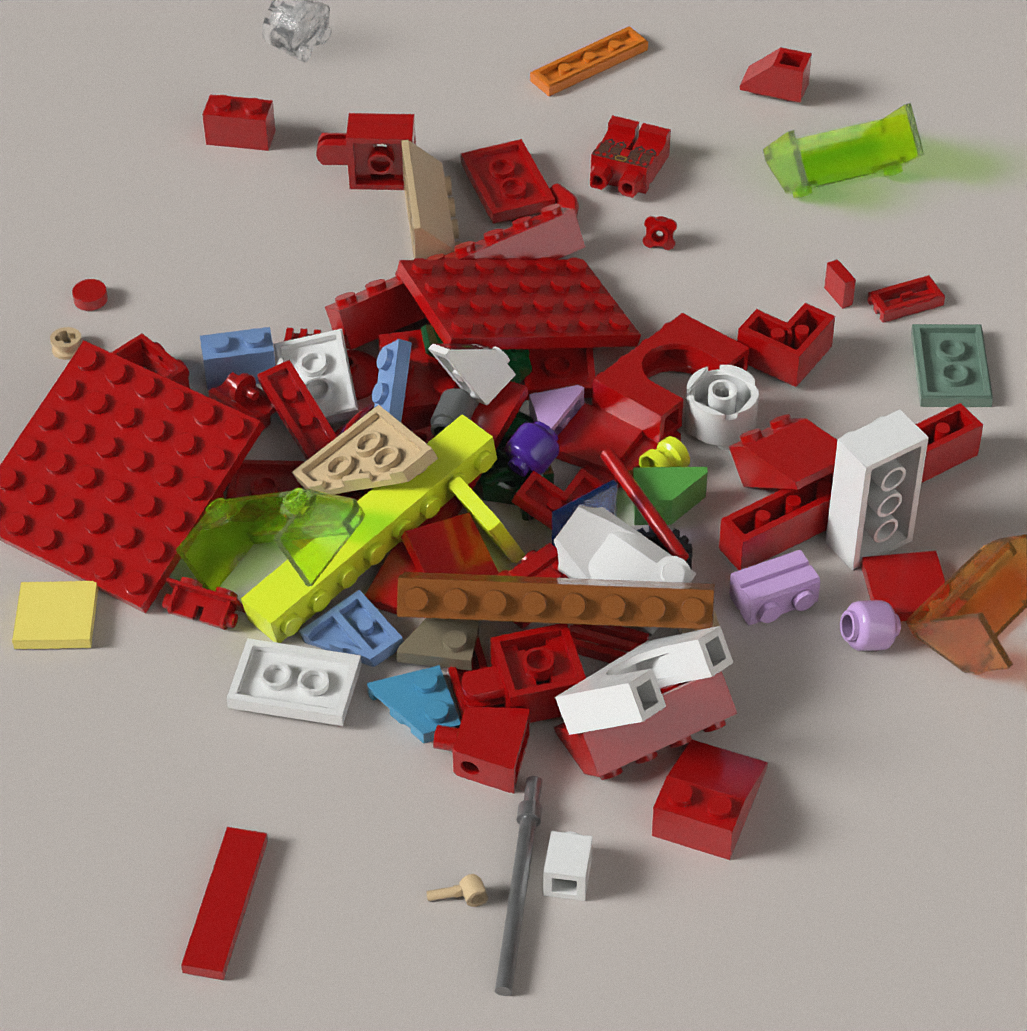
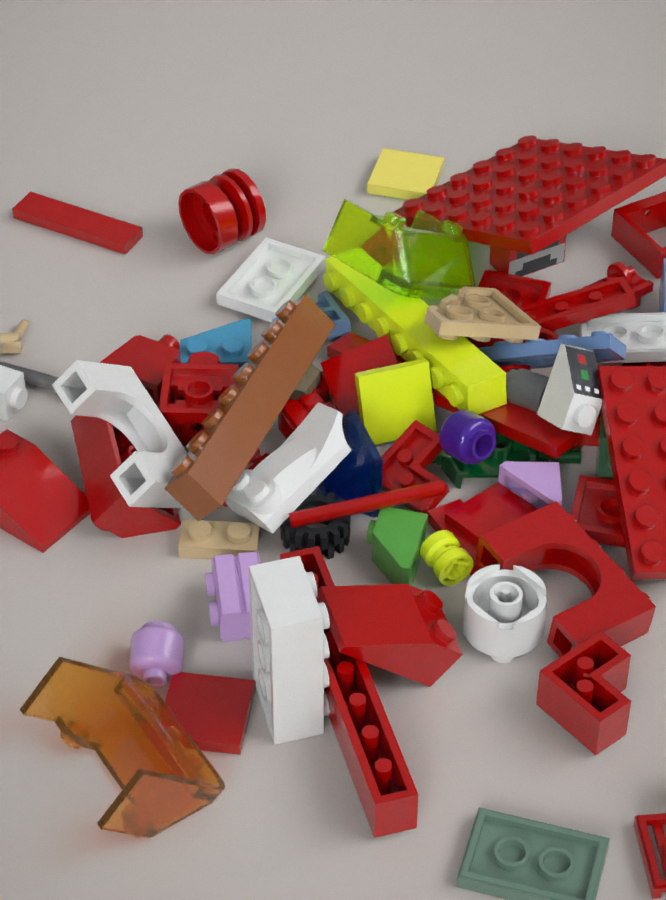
camera: 105 degrees right, 5 degrees down
none -> red wheel [178,168,266,255]

